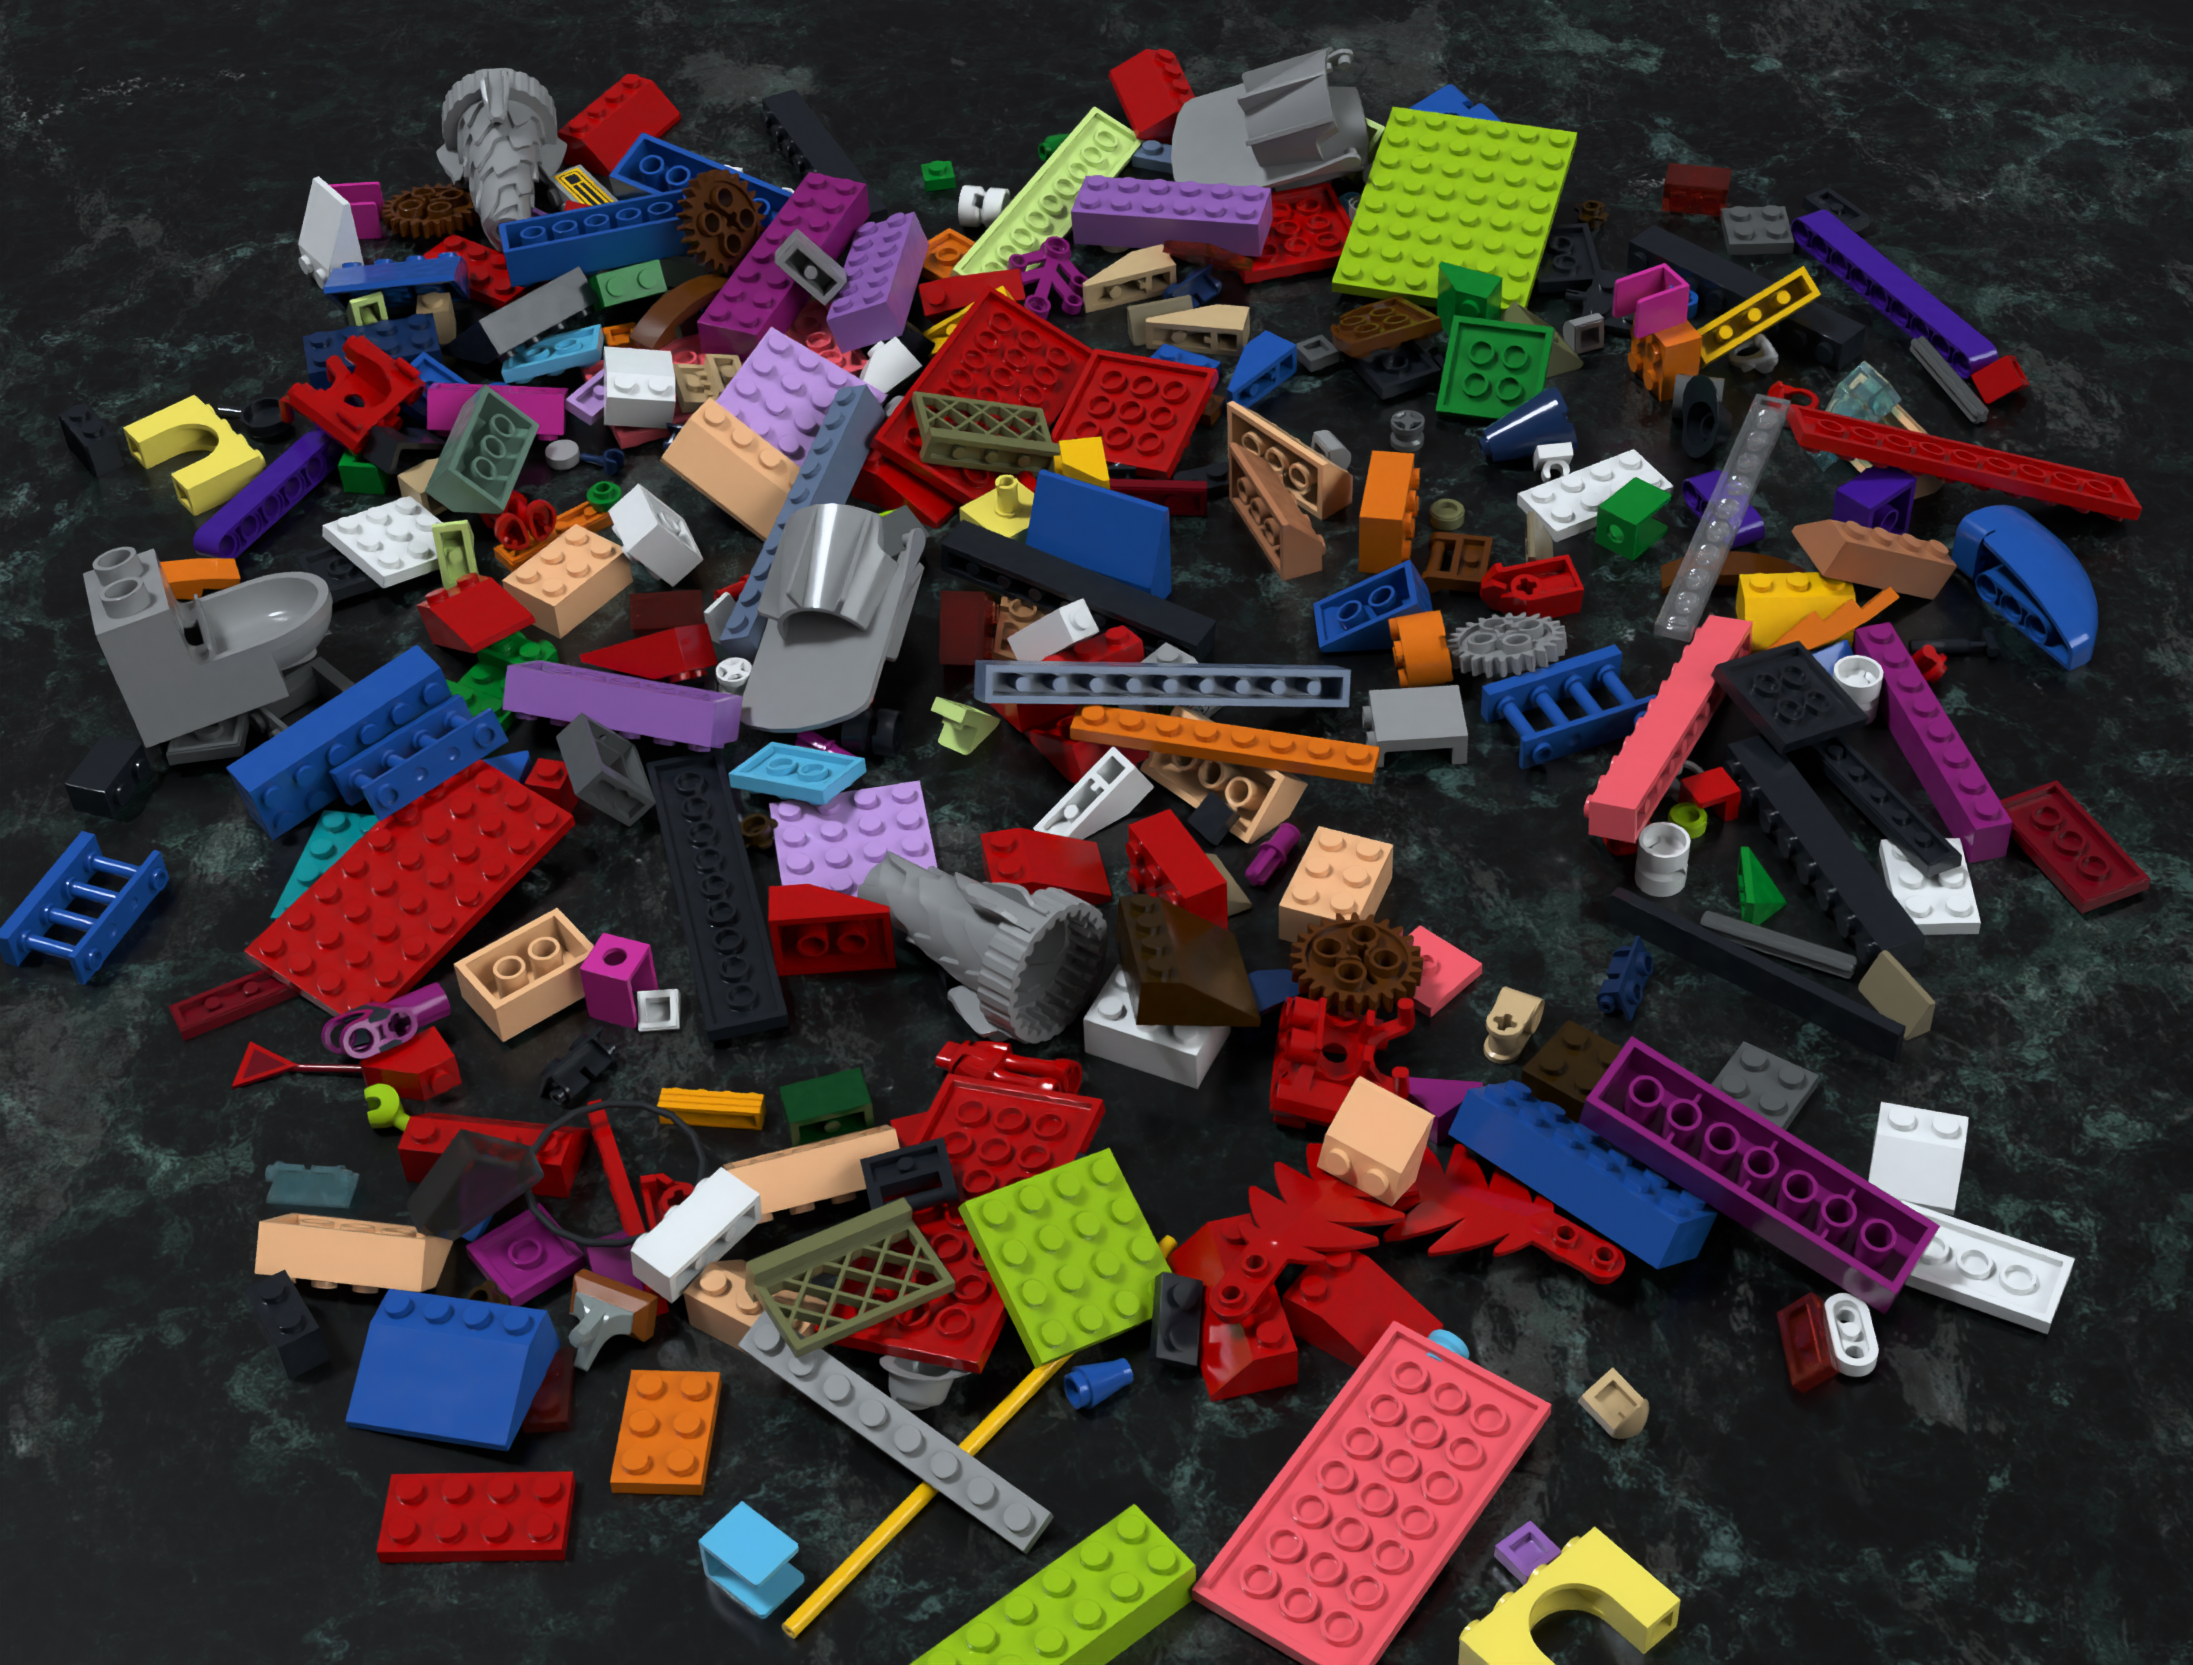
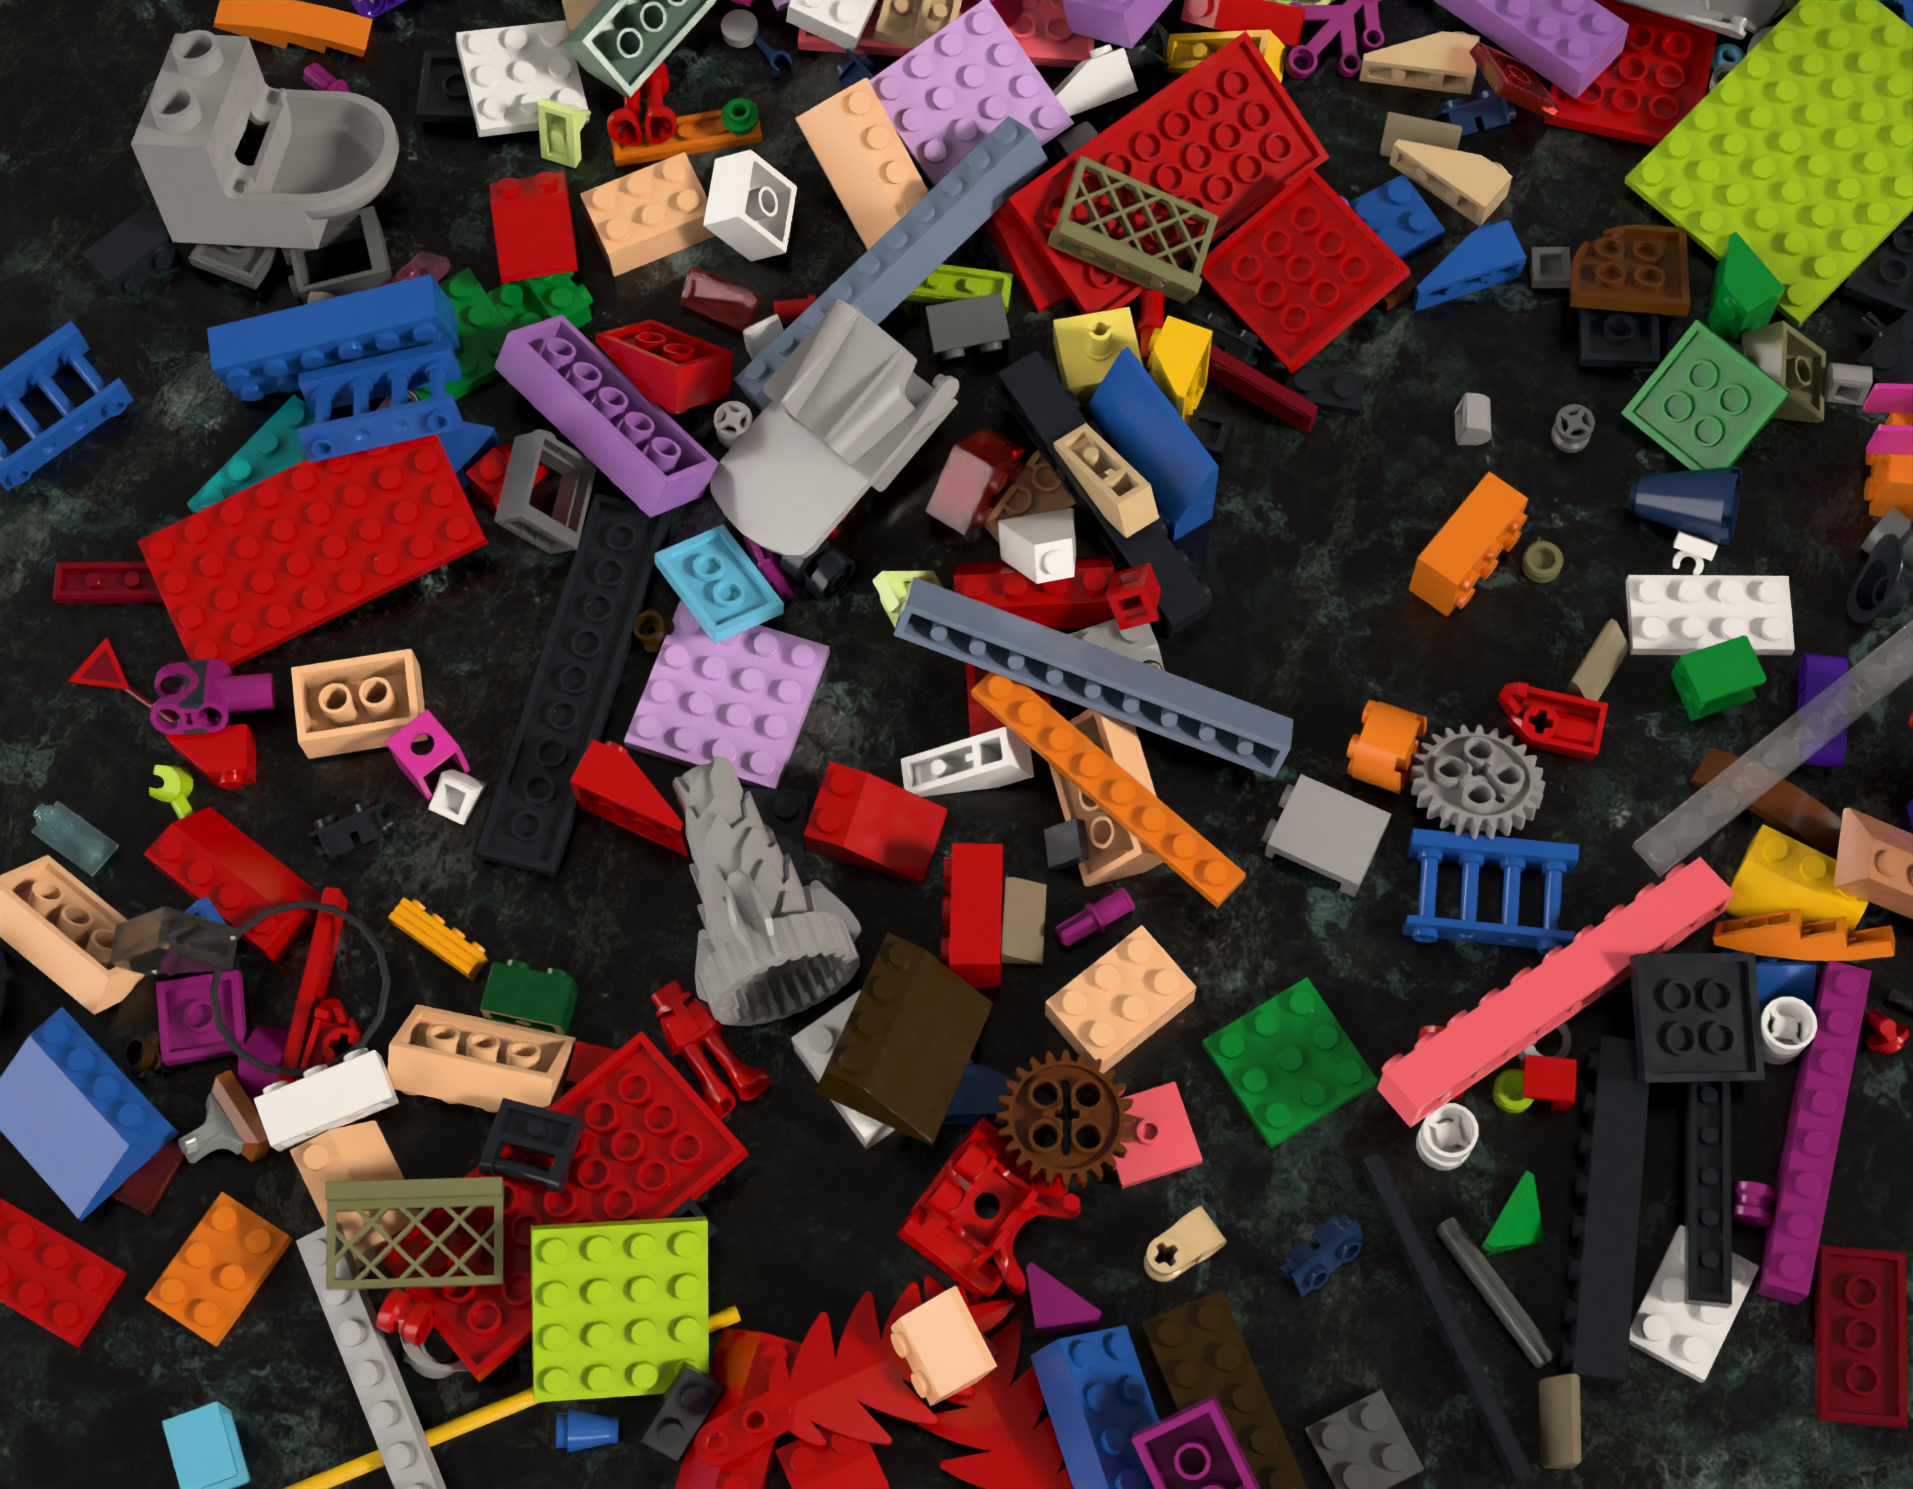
camera: 30 degrees right, 25 degrees up
light nougat slope [1227,401,1353,521] -> none
nougat slope [1229,443,1326,581] -> none
blue slope [1313,559,1433,653] -> none
reddish brown plate [1421,532,1493,593] -> none
none -> red wheel [376,1288,437,1346]
none -> tan slope [1053,423,1159,538]
none -> red brick [1106,563,1161,630]
none -> green plate [1202,977,1378,1149]
none -> magenta wheel [1731,1181,1776,1227]

